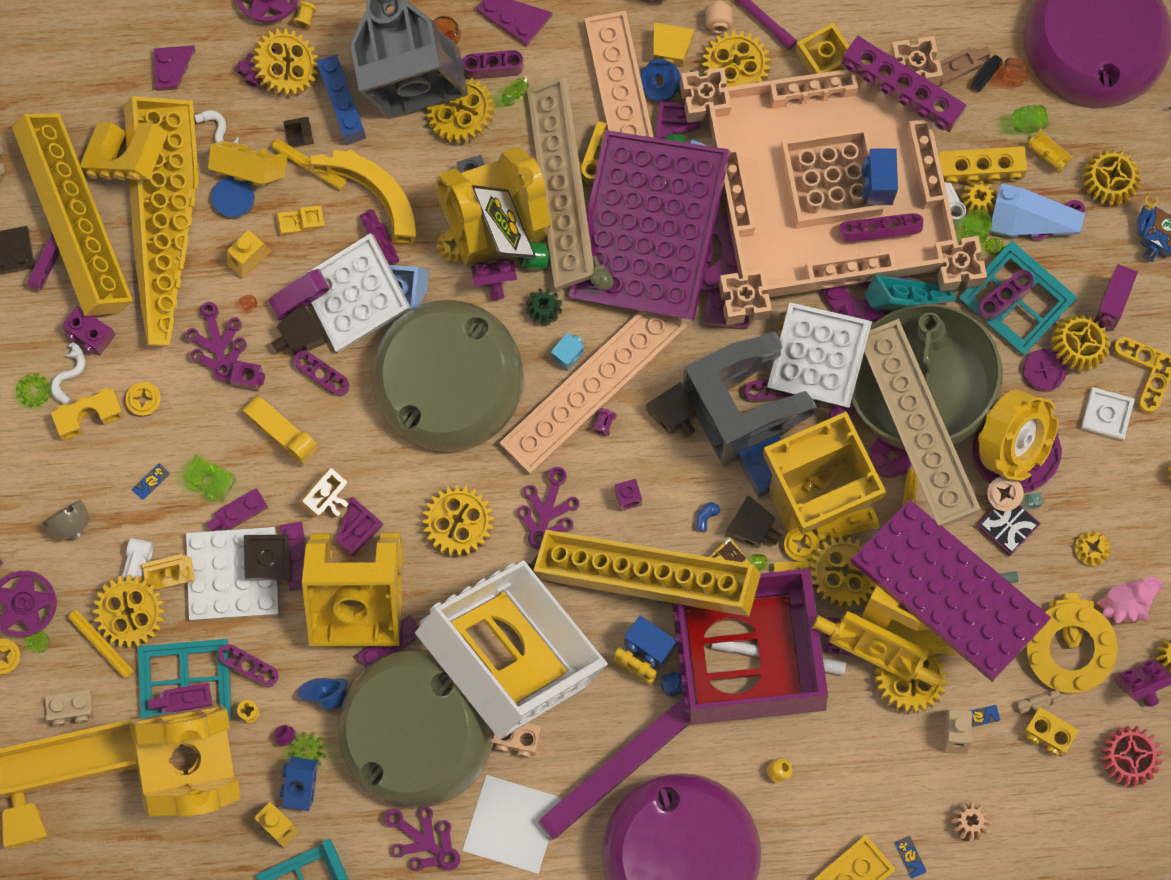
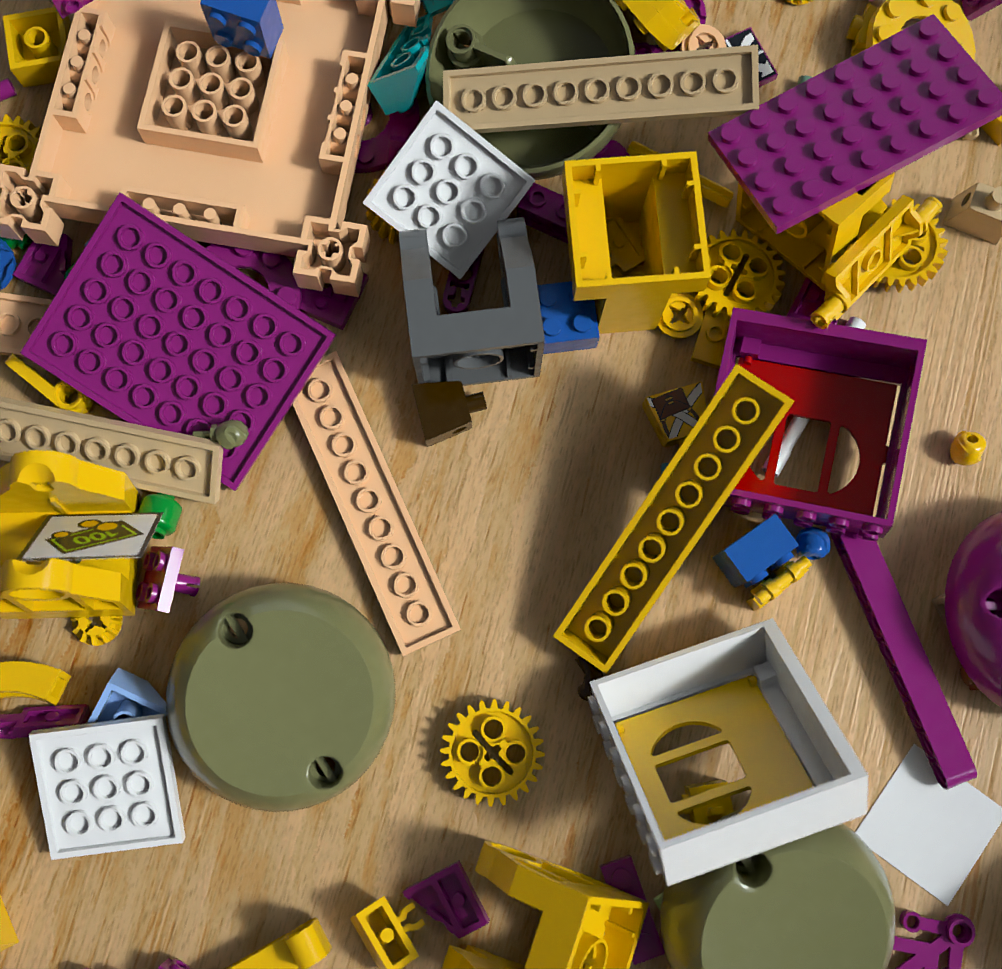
camera: 75 degrees left, 5 degrees up
clear orange hinge [238,295,257,314] -> none
magenta beam [269,269,330,320] -> none
dark brown torso [271,304,327,356] -> none
magenta beam [294,351,350,397] -> none
magenta plant [518,467,580,550] -> none
dark green gear [526,288,562,325] -> none
medium azure brick [551,332,585,371] -> none
magenta bush [591,408,617,436] -> none
magenta brick [615,478,642,511] -> none
blue arm [696,502,720,532] -> none
dark brown torso [726,496,782,548] -> none
clear neon green hinge [751,554,768,571] -> none
magenta beam [839,213,923,242] -> none
sticker [970,705,1000,727] -> none
clear light blue hinge [1025,492,1043,509] -> none

